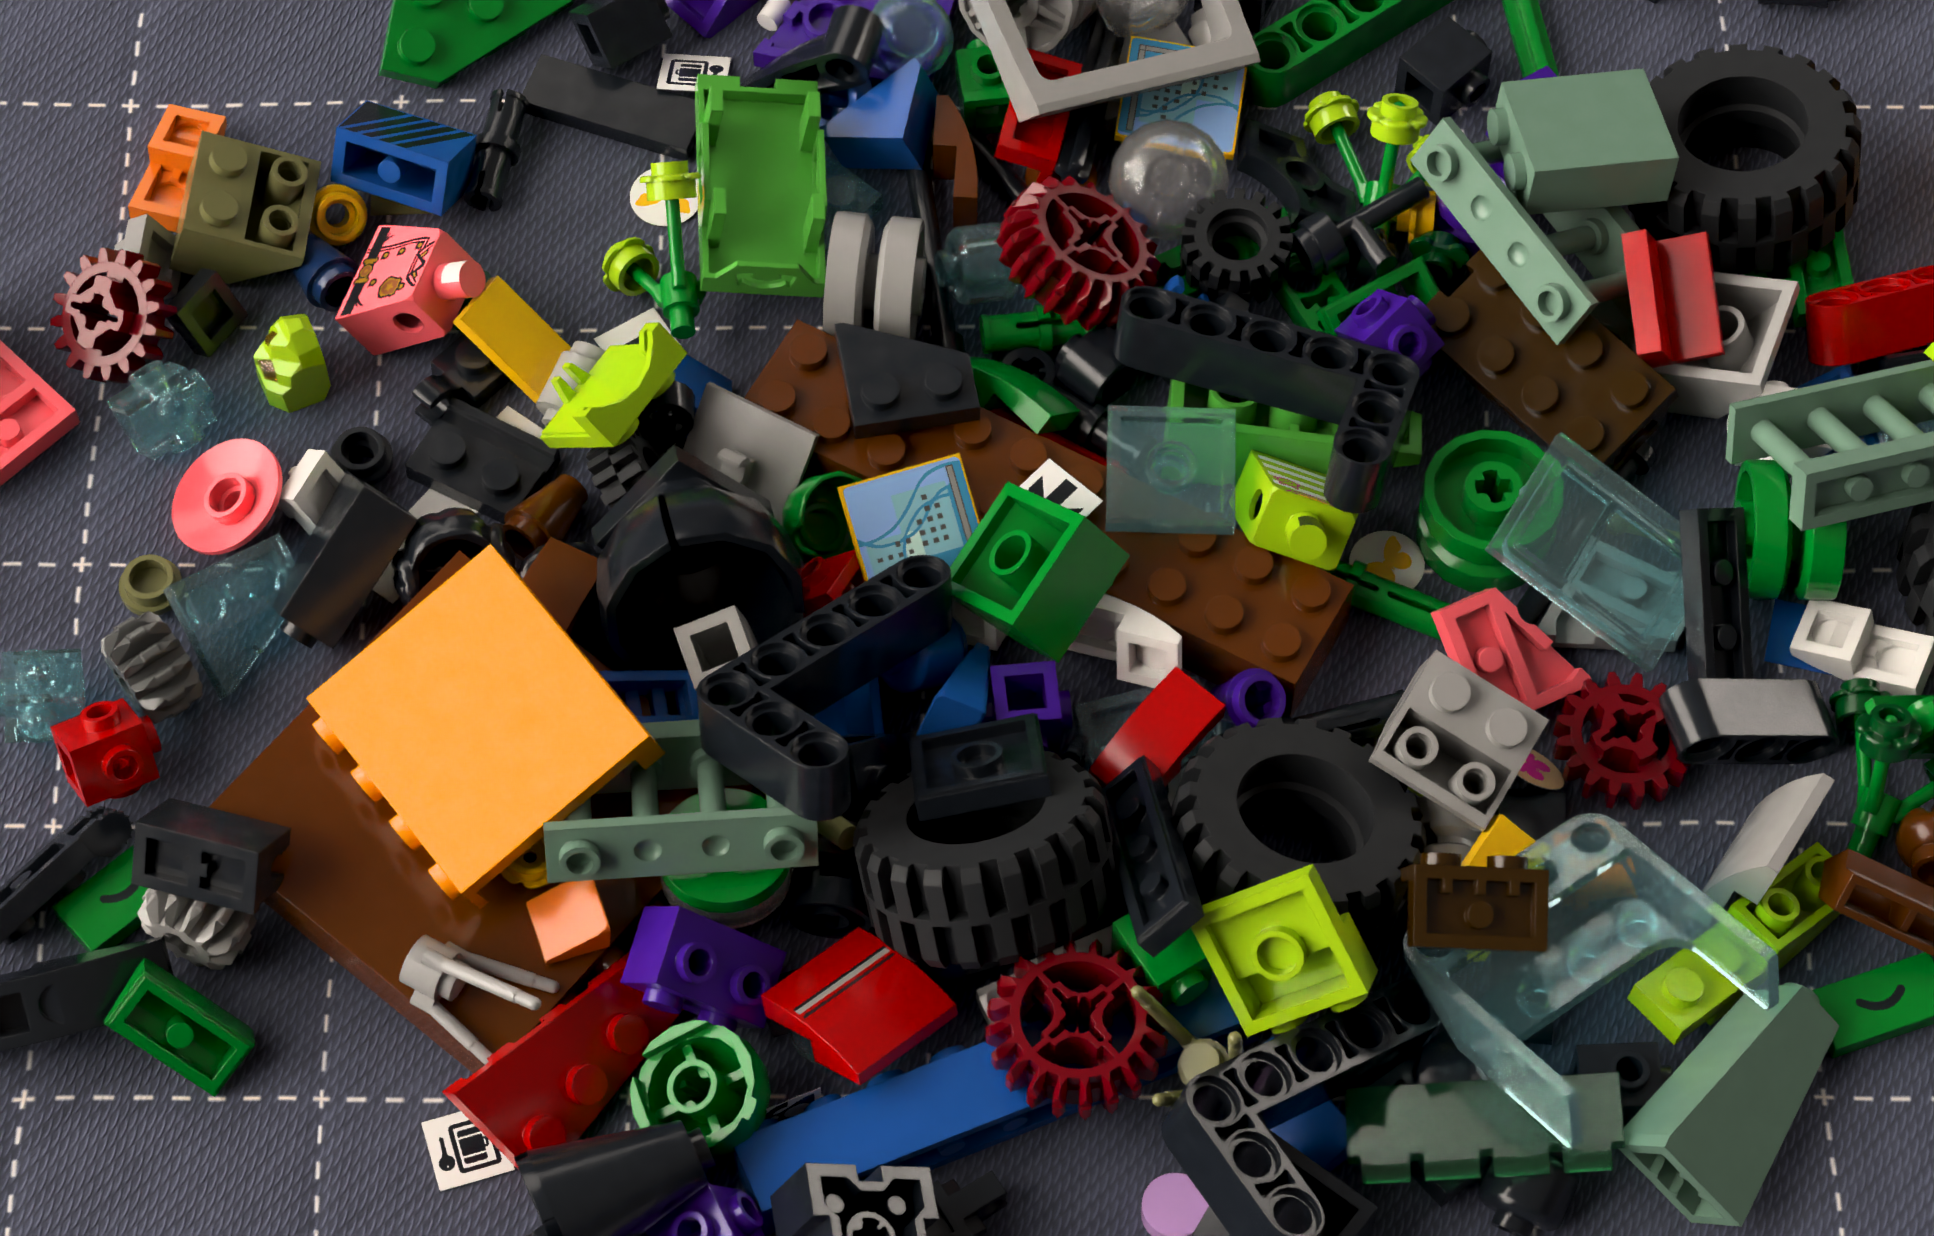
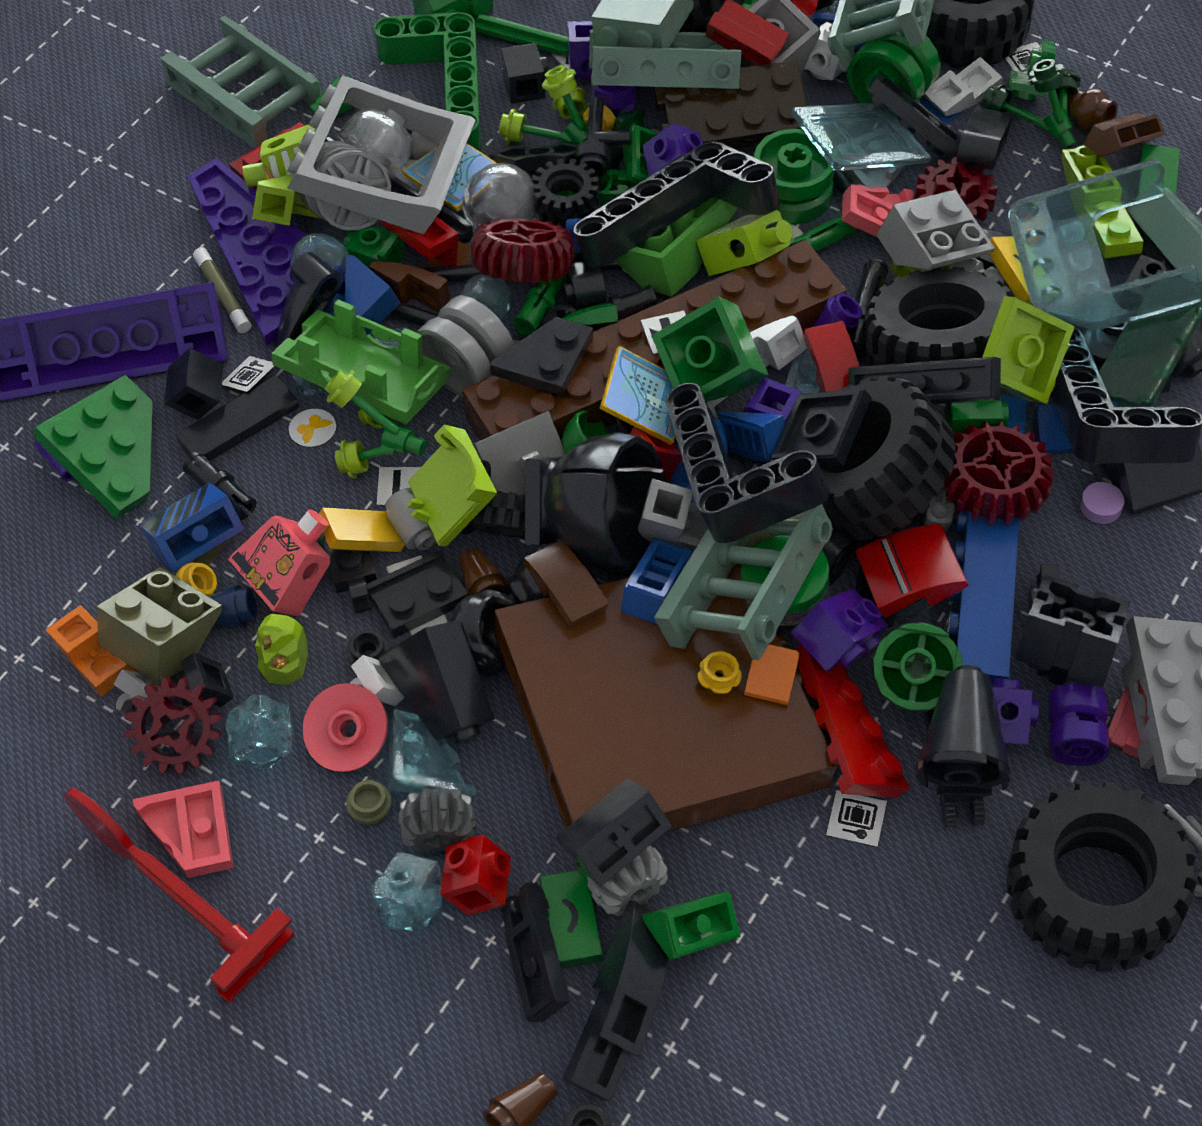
camera: 55 degrees left, 5 degrees down
light orange panel [306,544,666,909] -> none
light grey plant [399,934,560,1065] -> none
clear light blue plate [1105,405,1236,535] -> none
olive plant [1131,985,1244,1107] -> none
dark brown bracket [1401,852,1549,954] -> none
light grey slope [1691,773,1835,923] -> none

